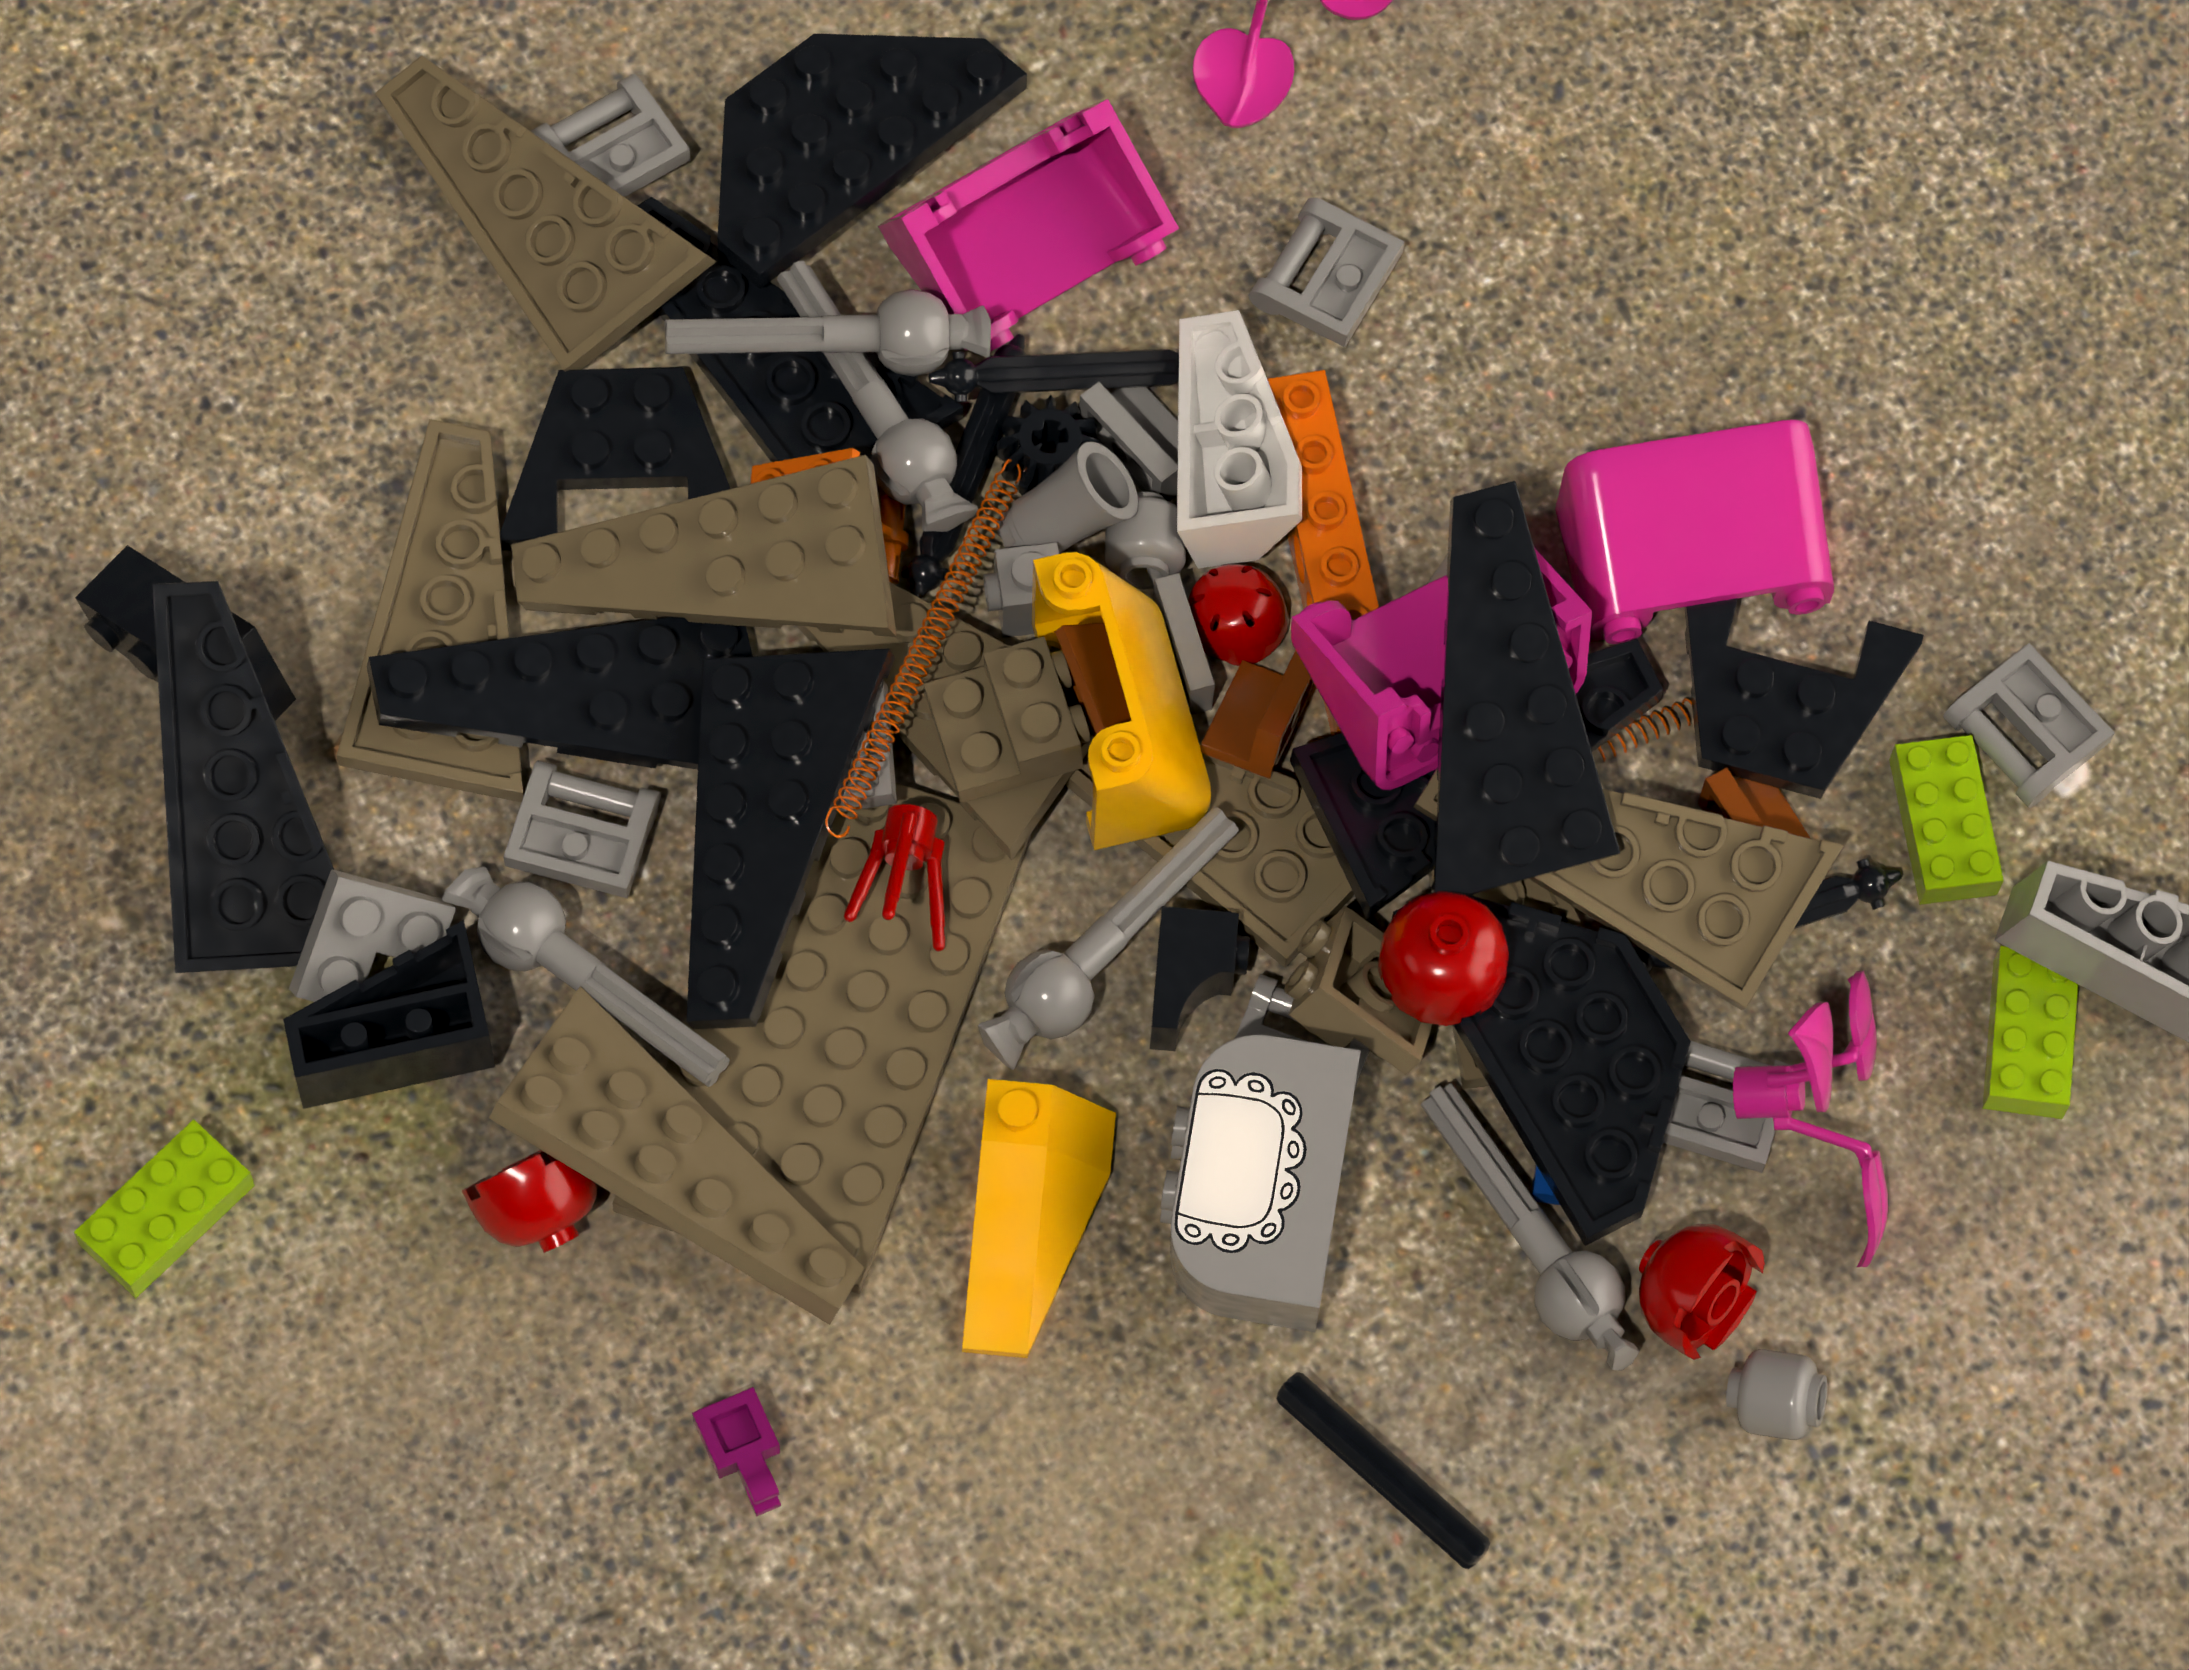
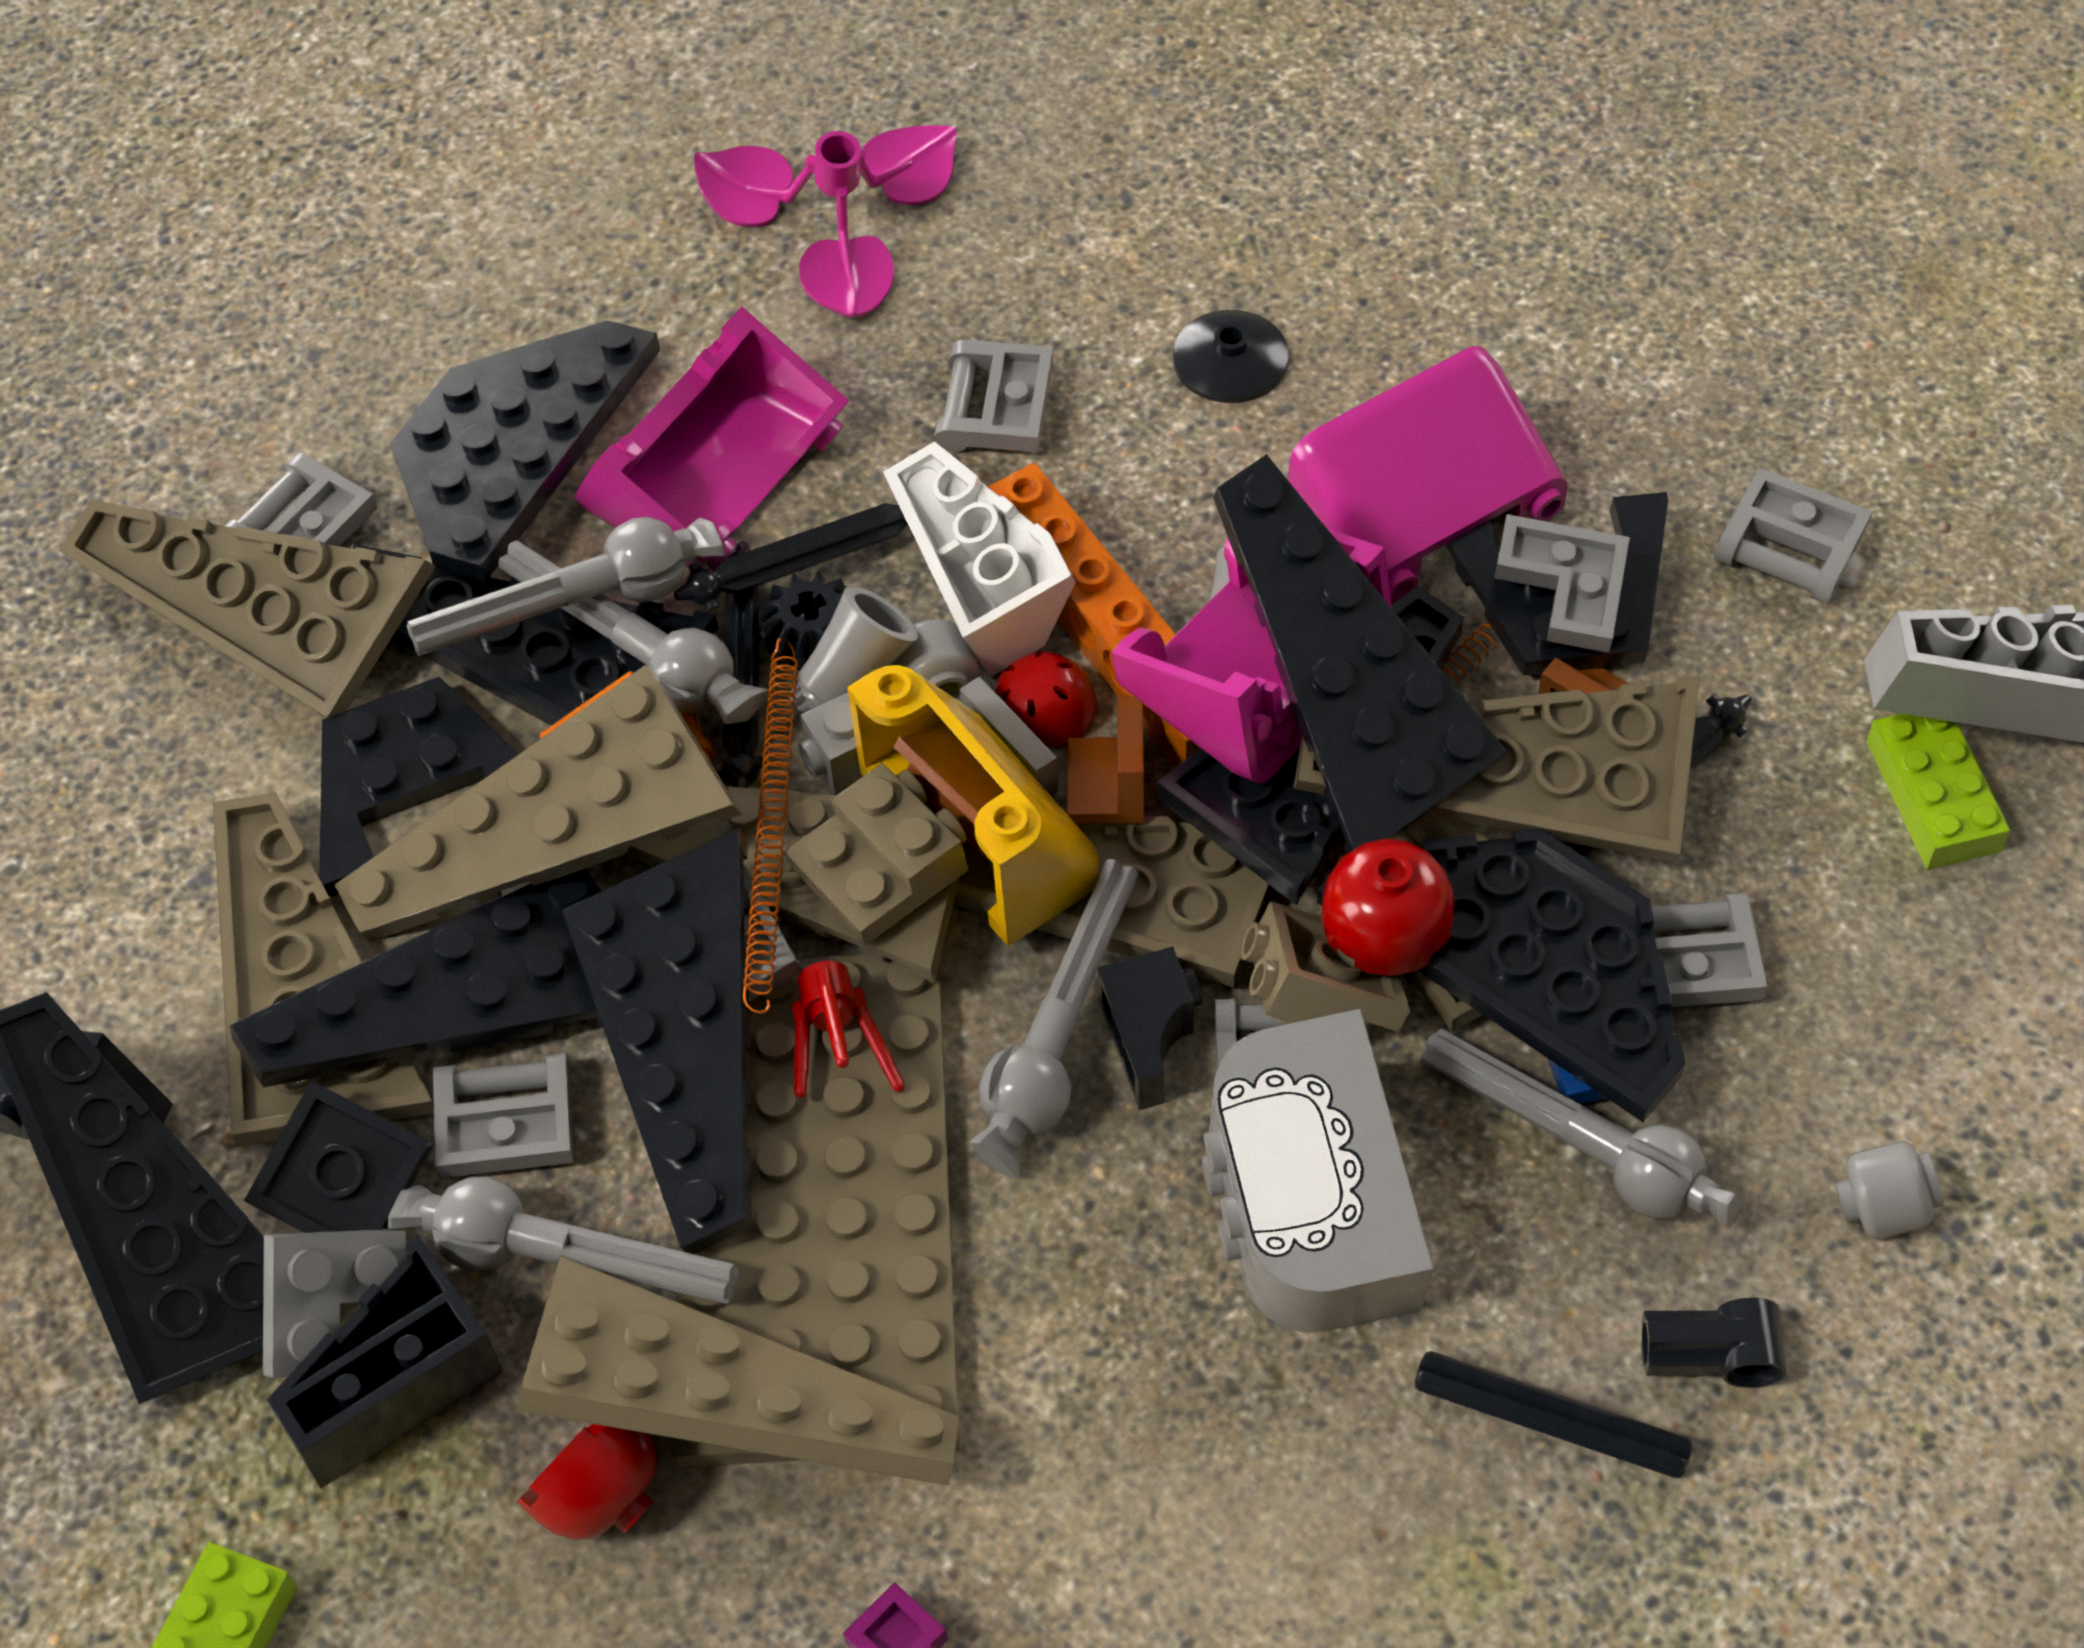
camera: 15 degrees left, 10 degrees down
yellow wedge [962,1079,1116,1358] -> none
light grey panel [1079,382,1178,502] -> none
red cylinder [1639,1224,1765,1360] -> none
dark pink plant [1733,971,1888,1267] -> none
lime piece [1889,735,2004,905] -> none
none -> black plate [244,1081,434,1233]
none -> black dish [1173,310,1289,403]
none -> light grey plate [1494,514,1630,653]
none -> black piece [1641,1297,1787,1388]

